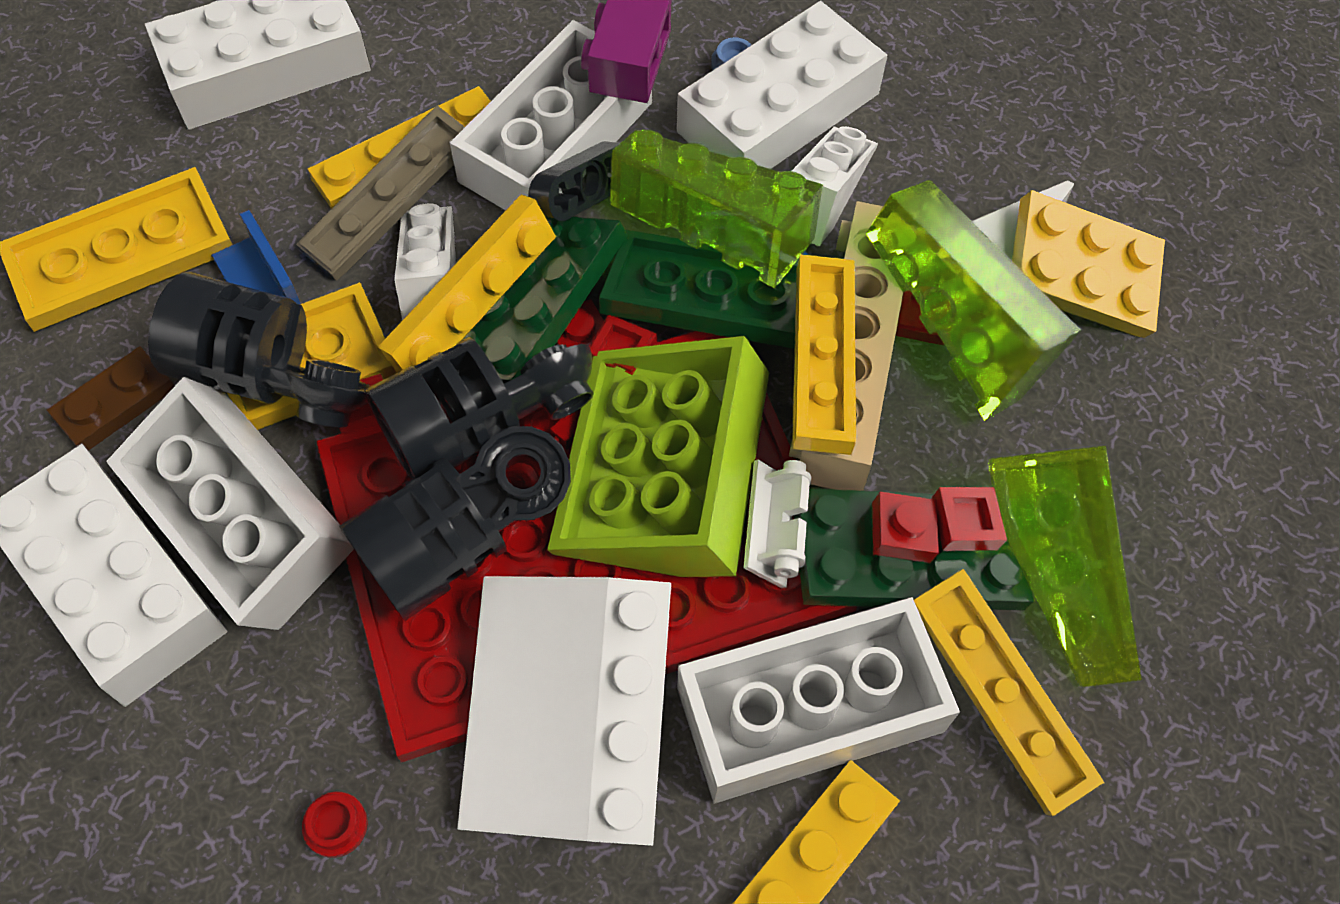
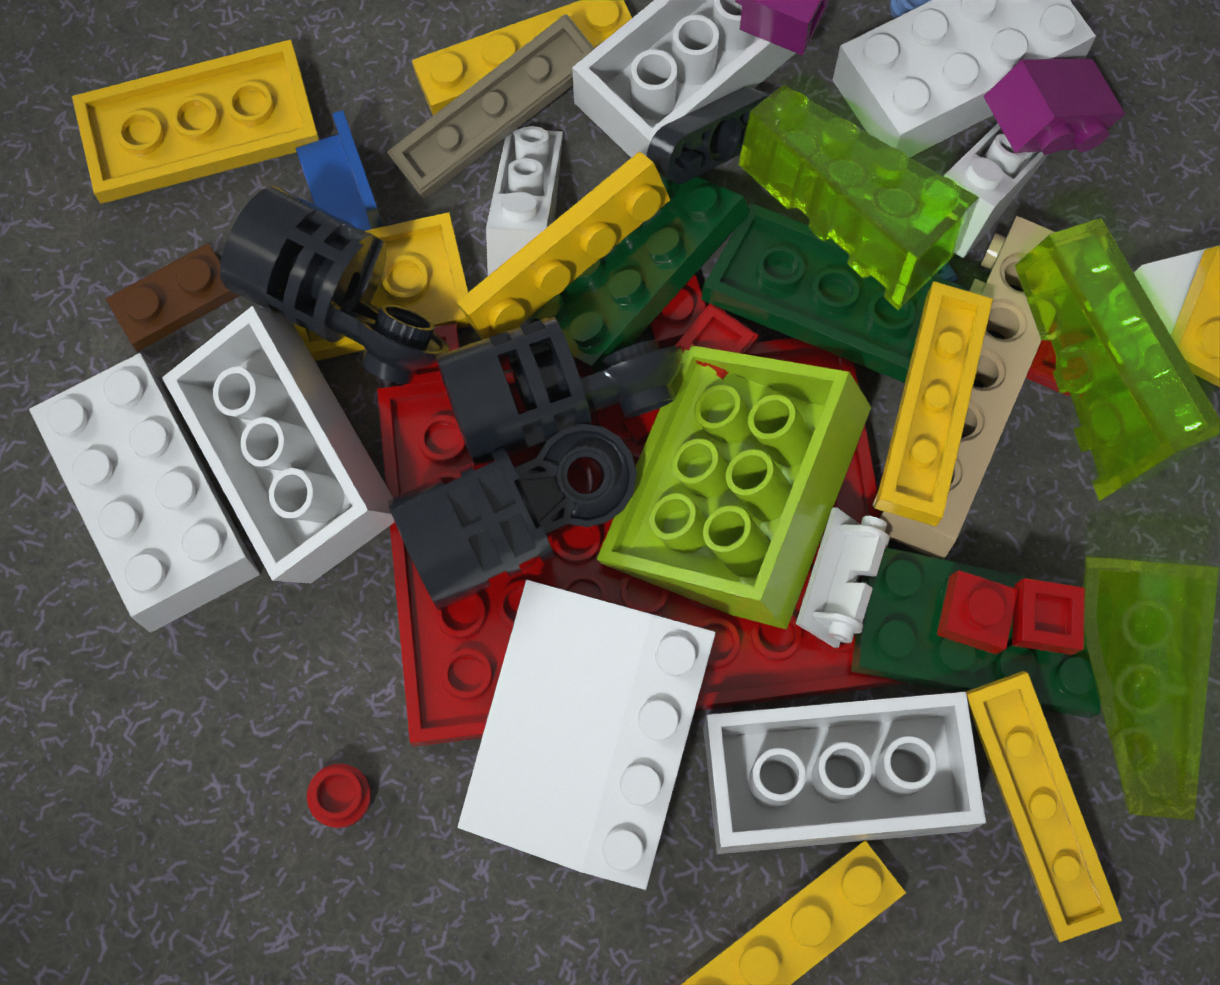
camera: 15 degrees right, 10 degrees up
none -> magenta brick [983,59,1125,155]

